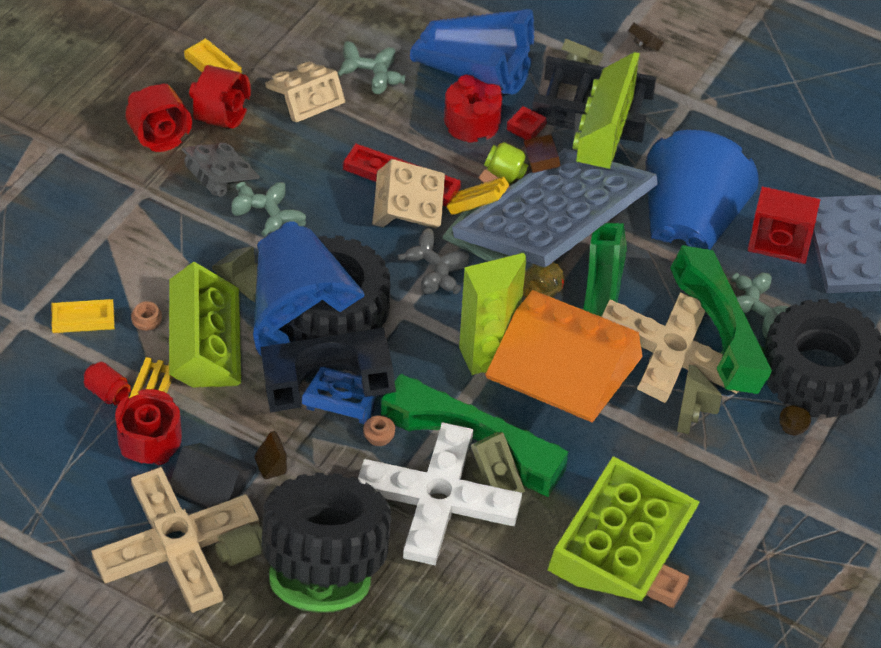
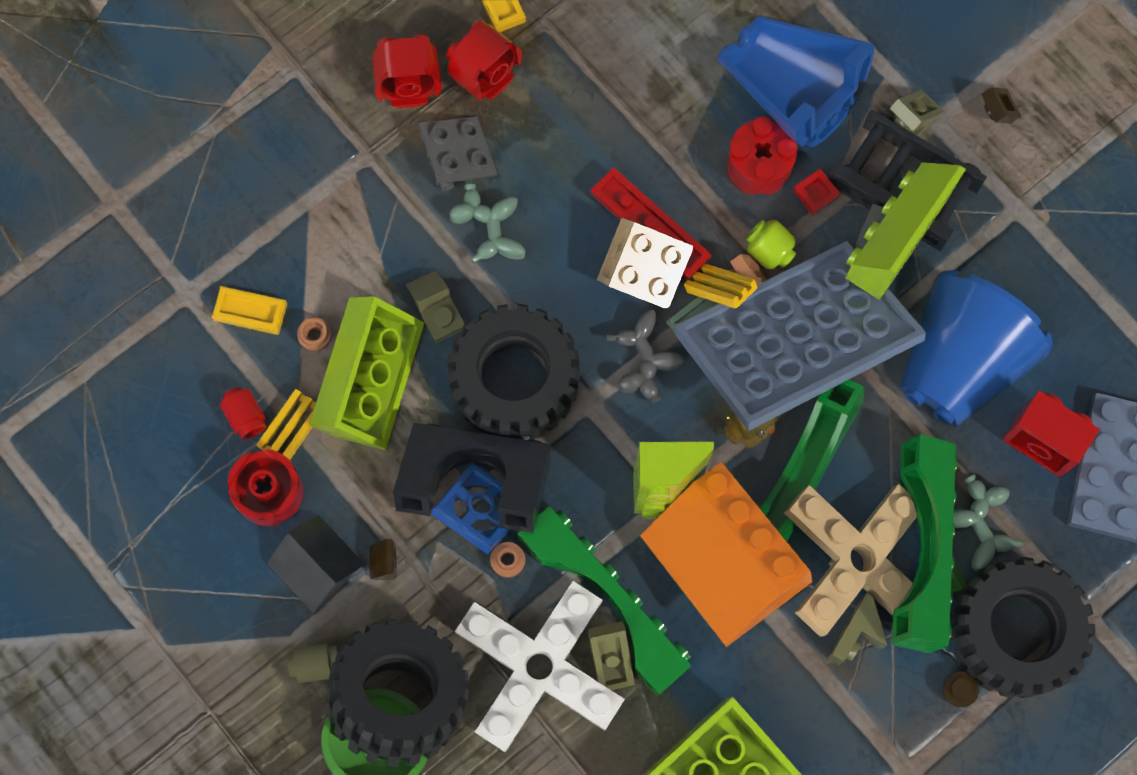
camera: 20 degrees right, 25 degrees up
tan piece [92,467,260,613] -> none
blue cone [253,222,365,357] -> none
tan bracket [265,62,345,122] -> none
sand green piece [337,41,406,94] -> none
reddish brown tile [524,134,561,173] -> none

